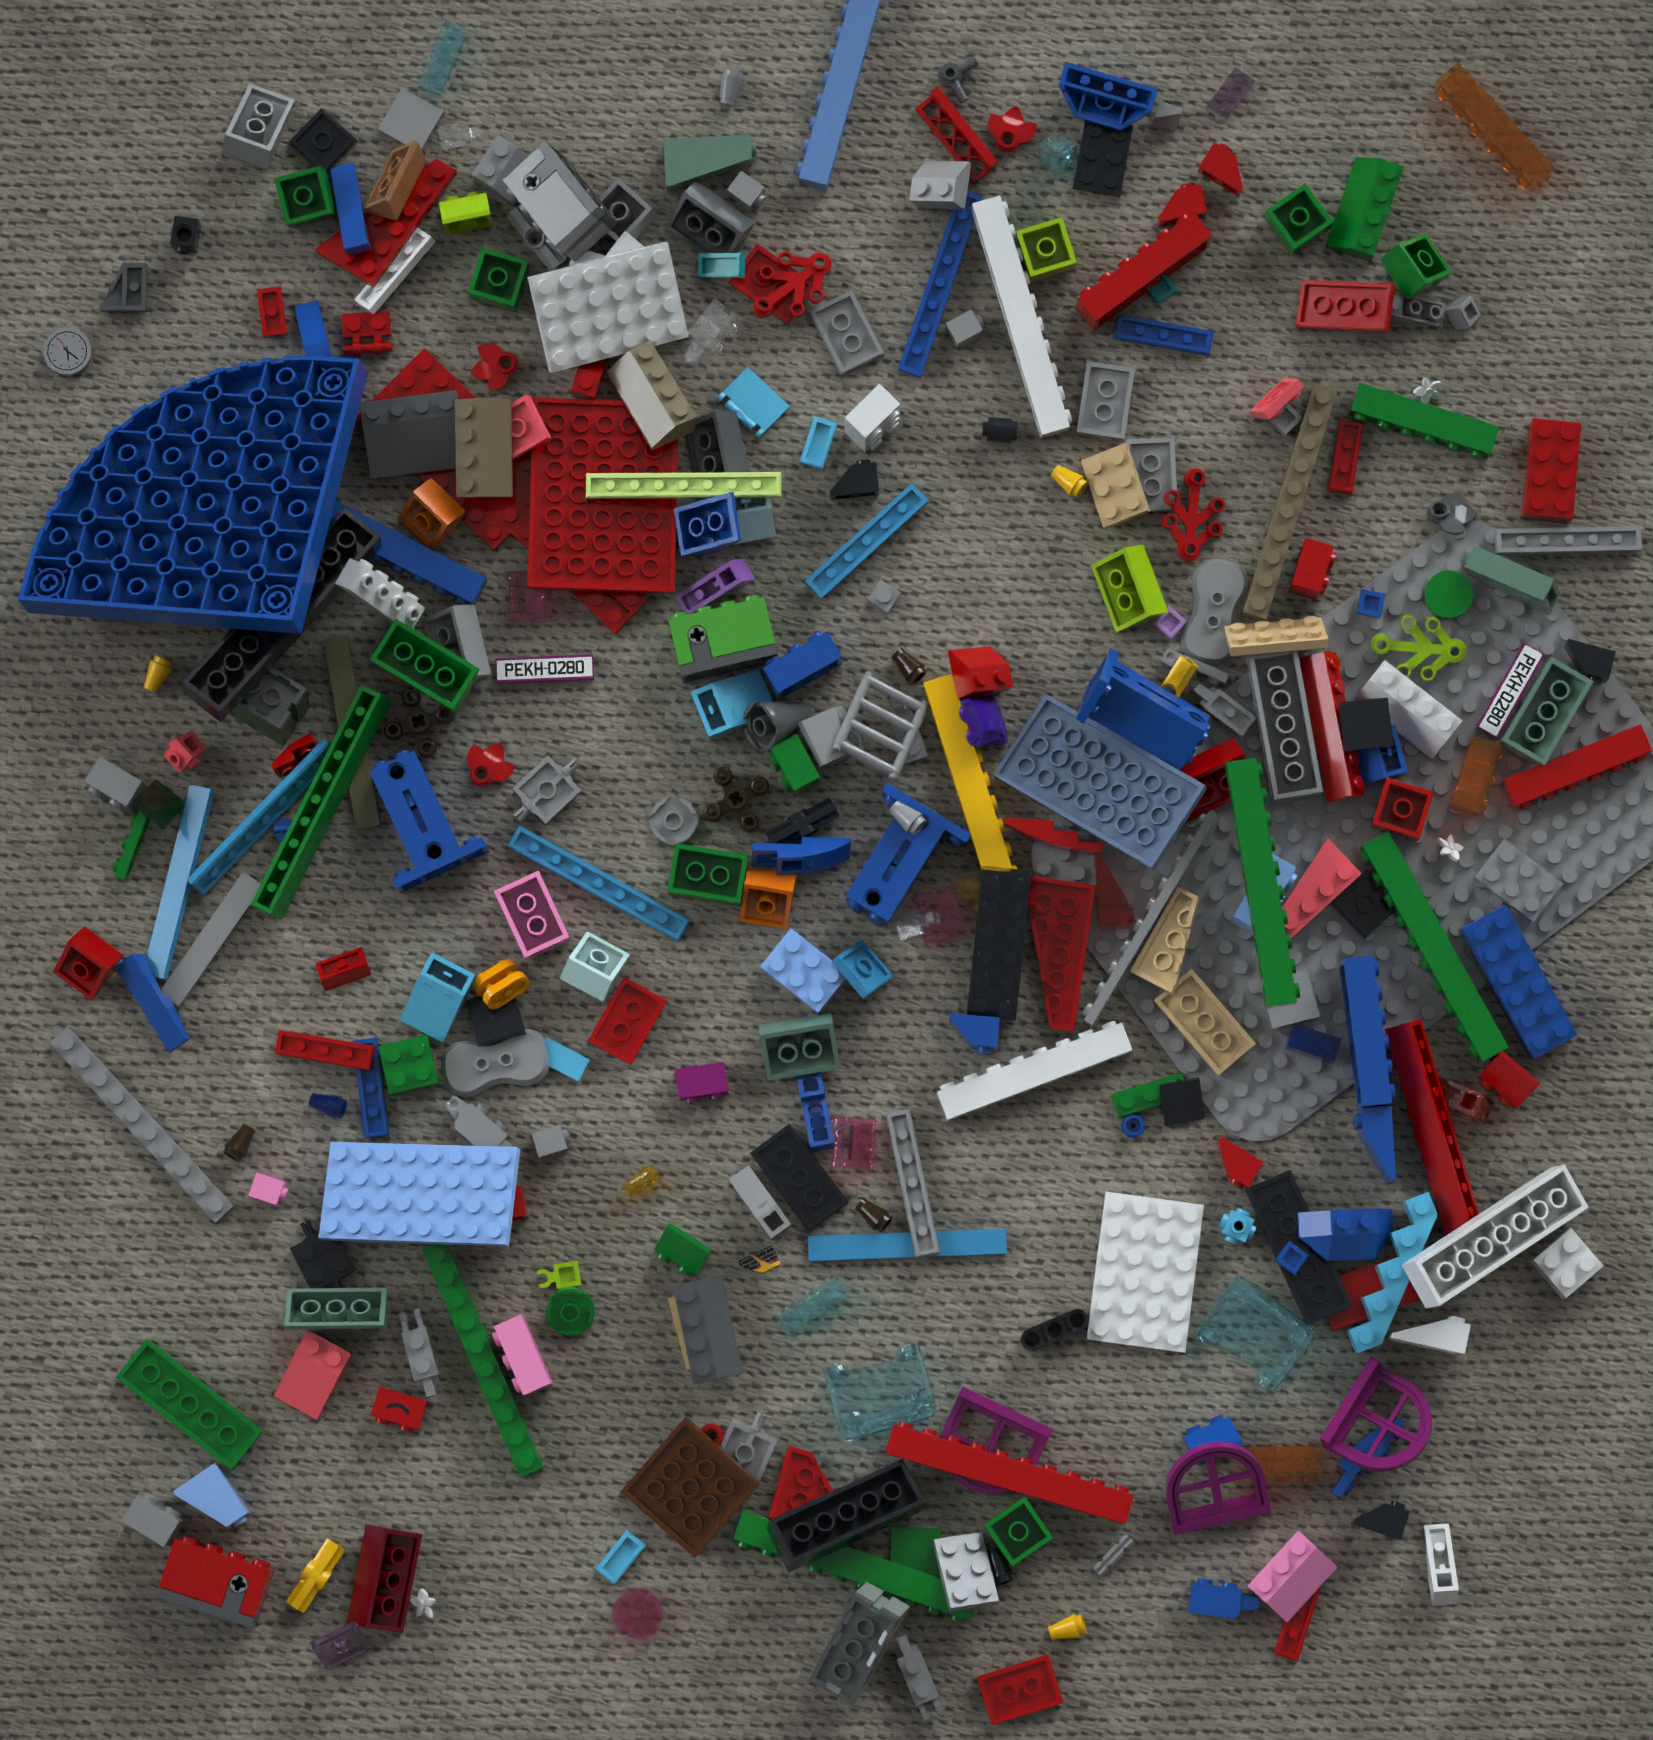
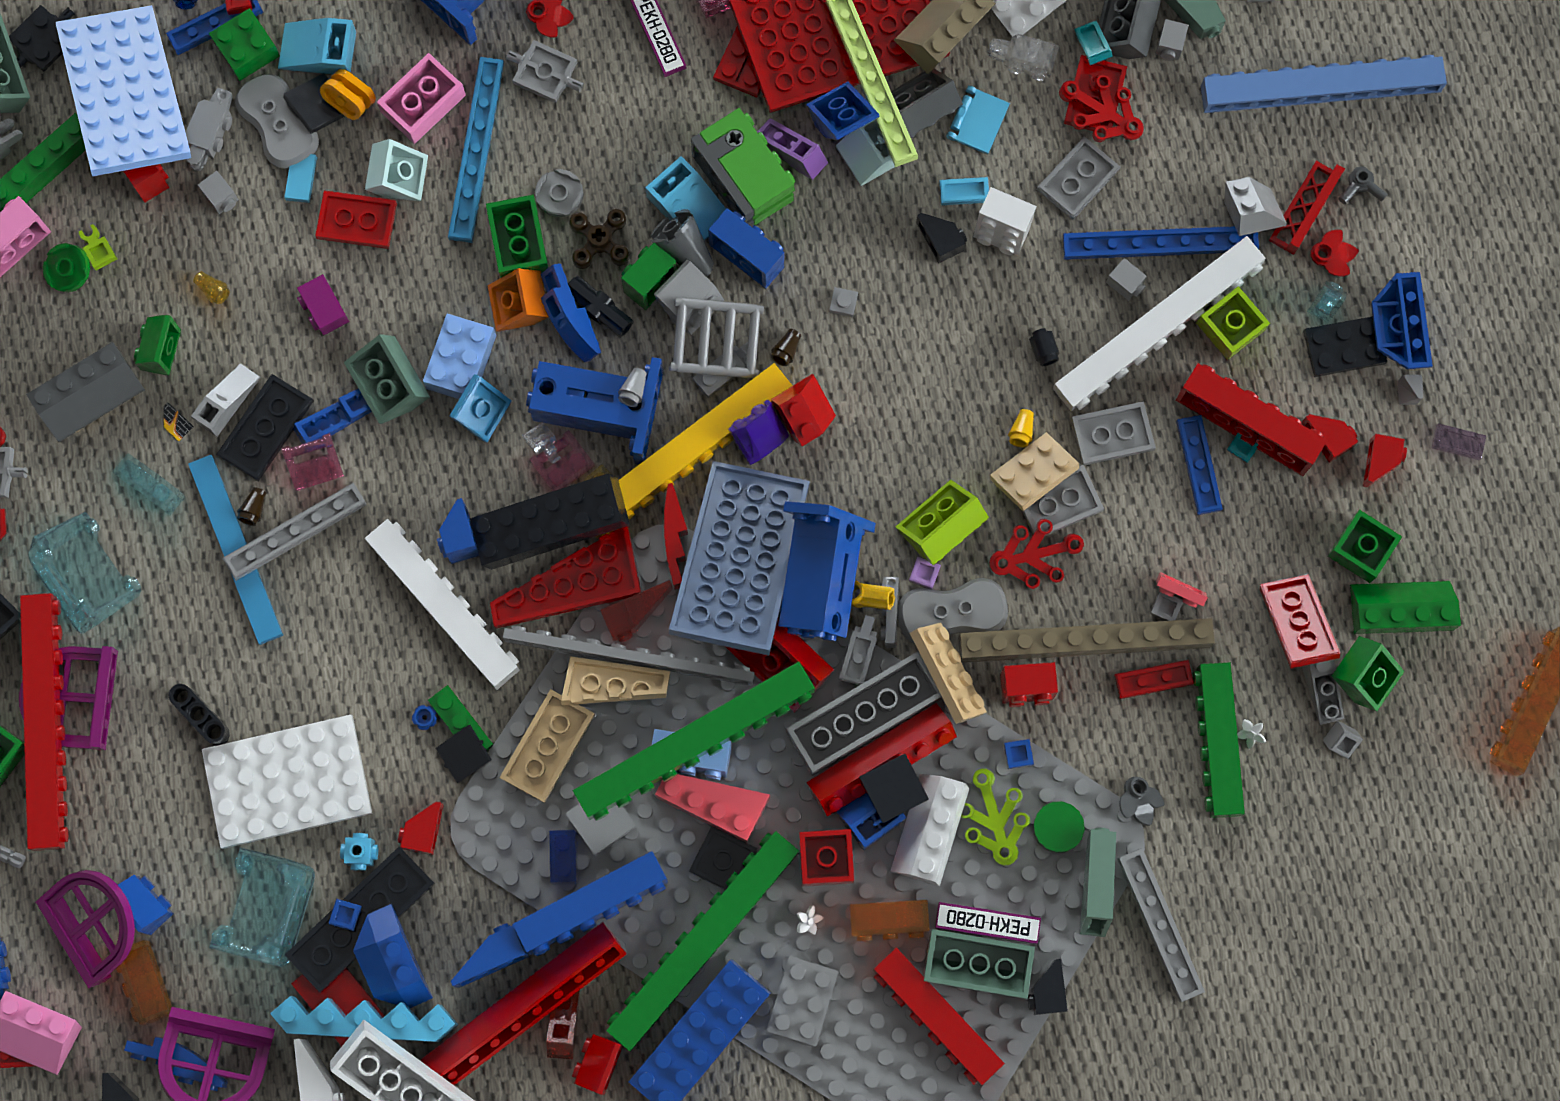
camera: 65 degrees right, 5 degrees down
dark azure plate [805,483,929,600] -> none
red brick [1521,418,1581,524] -> none

